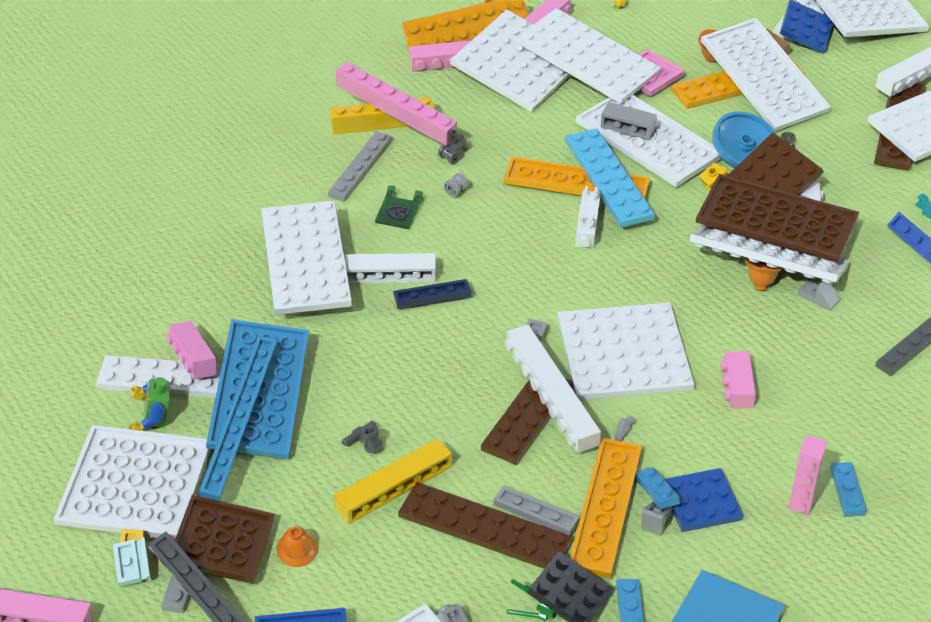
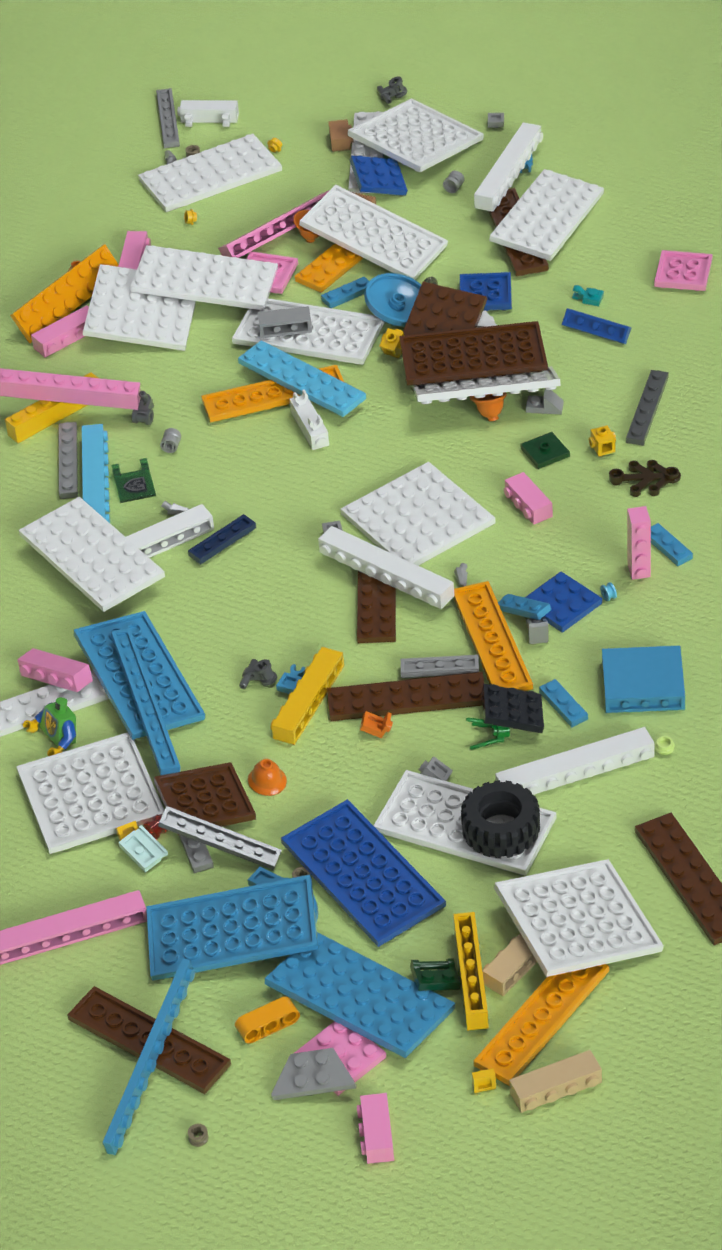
camera: 25 degrees left, 0 degrees up
none -> medium azure brick [82,424,110,523]
none -> light grey bar [161,501,189,515]
none -> bright pink brick [218,190,330,258]
none -> dark azure plate [276,664,305,694]
none -> dark azure plate [321,277,369,308]
none -> orange bracket [360,711,393,739]
none -> light grey wheel [443,171,464,193]
none -> blue plate [460,272,512,311]
none -> dark green plate [520,432,570,469]
none -> yellow brick [588,425,616,457]
none -> medium azure bush [600,582,617,601]
none -> dark brown plant [609,460,681,497]

